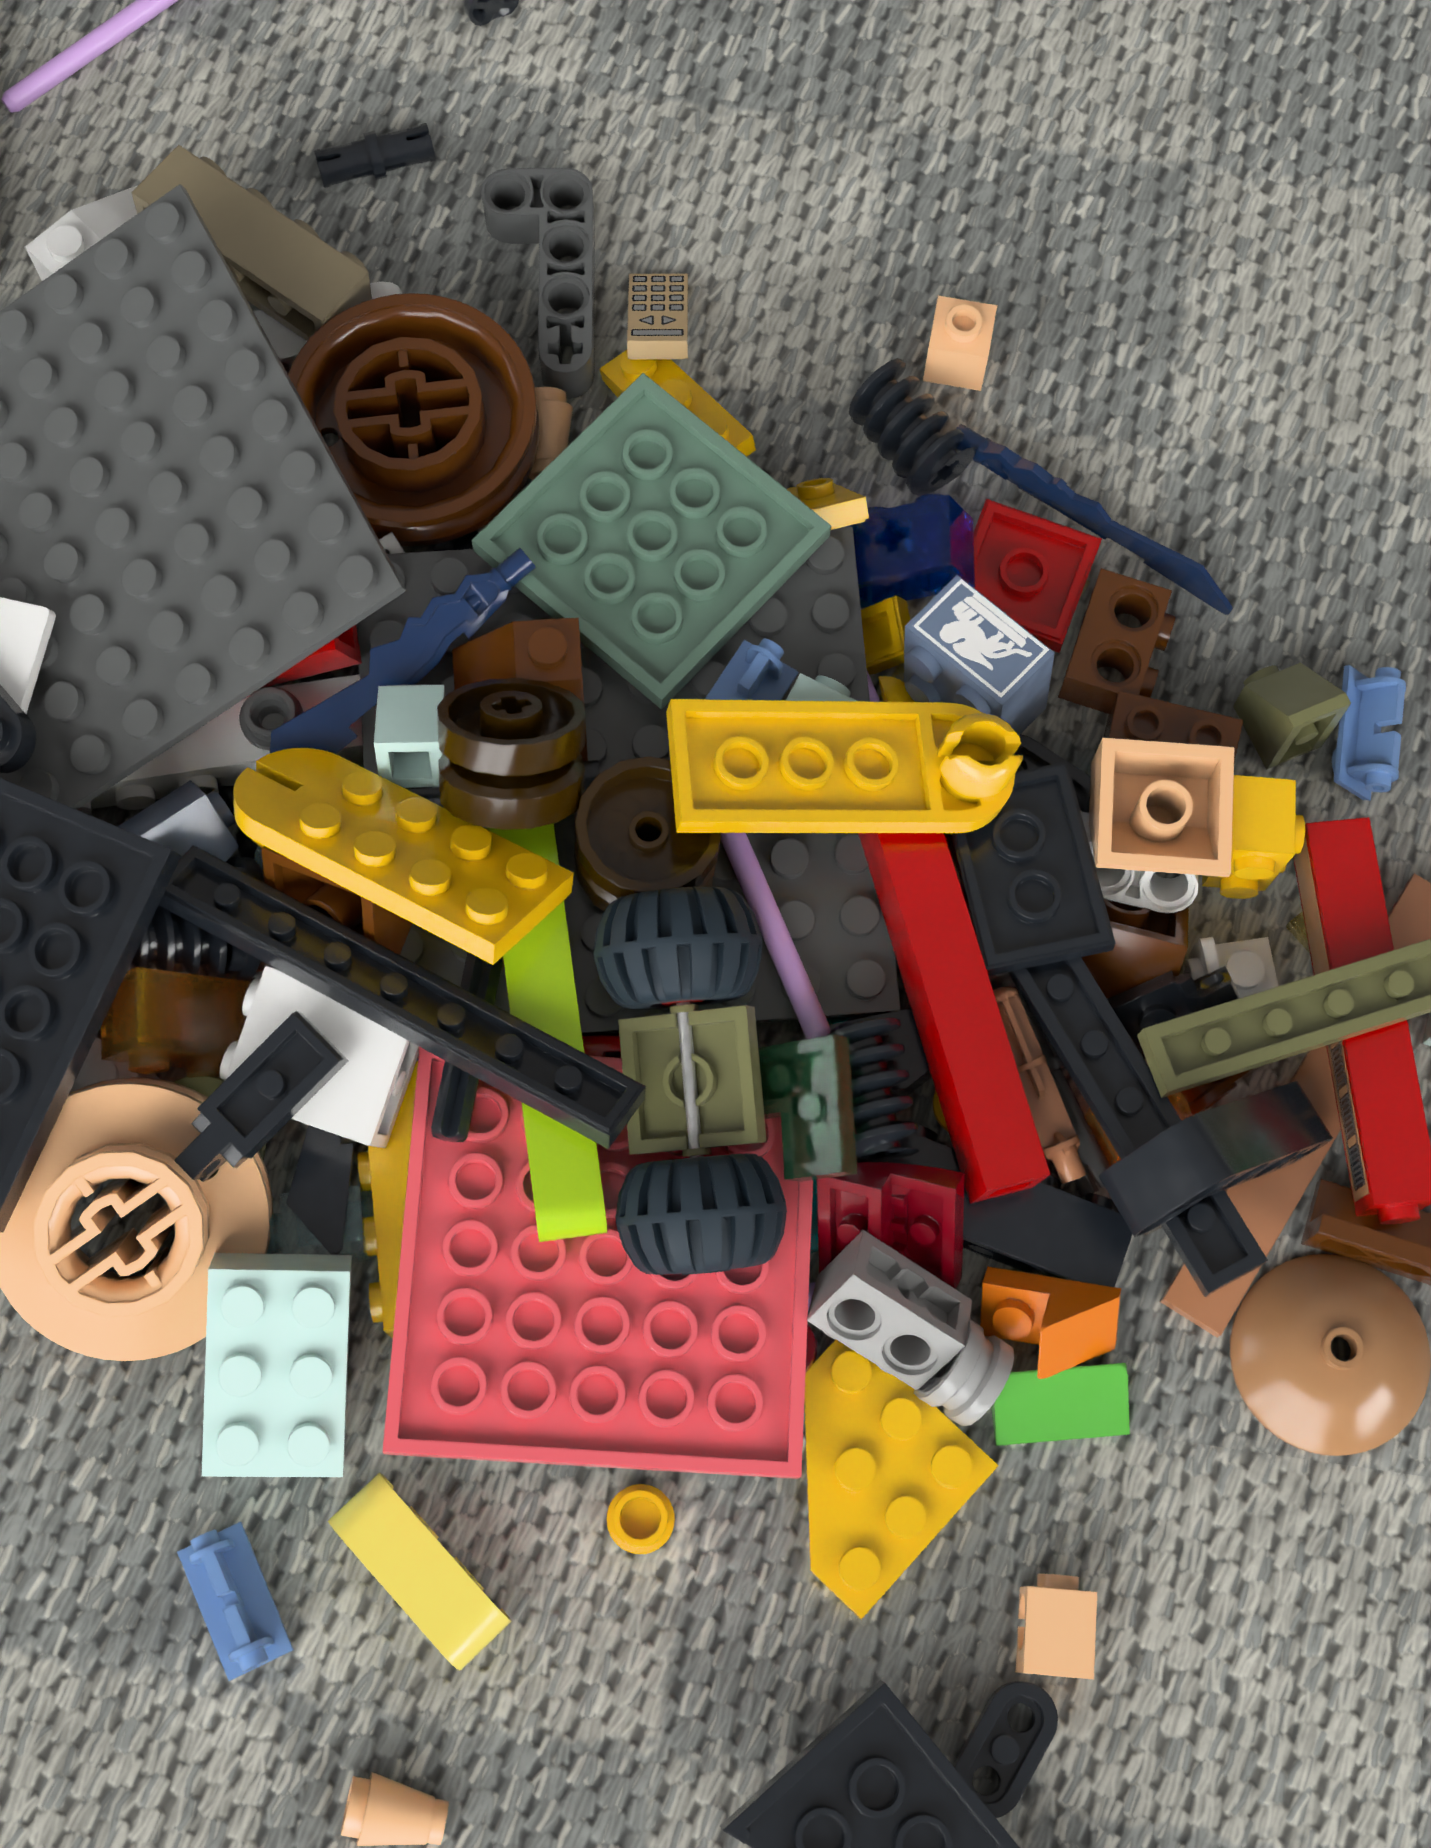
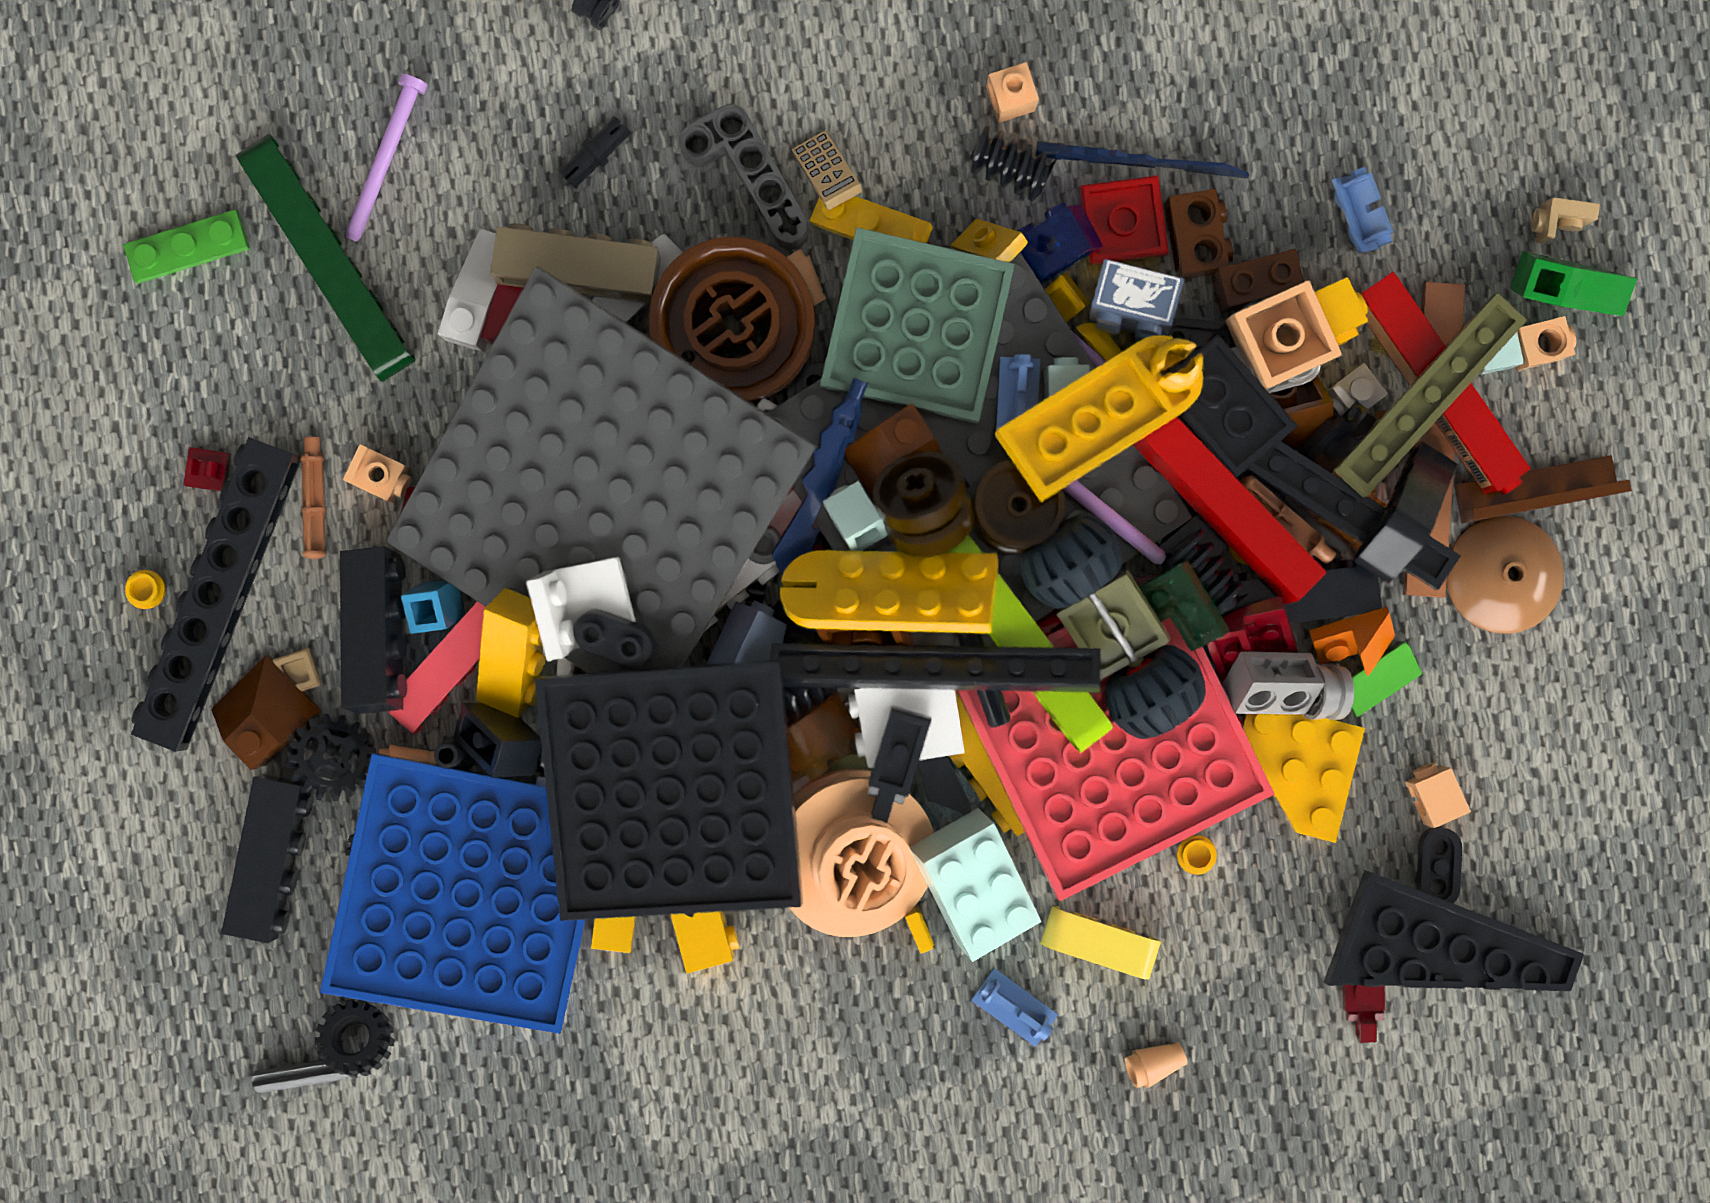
camera: 30 degrees left, 15 degrees up
olive slope [1233,662,1351,770] -> none
none -> yellow tile [905,905,934,954]

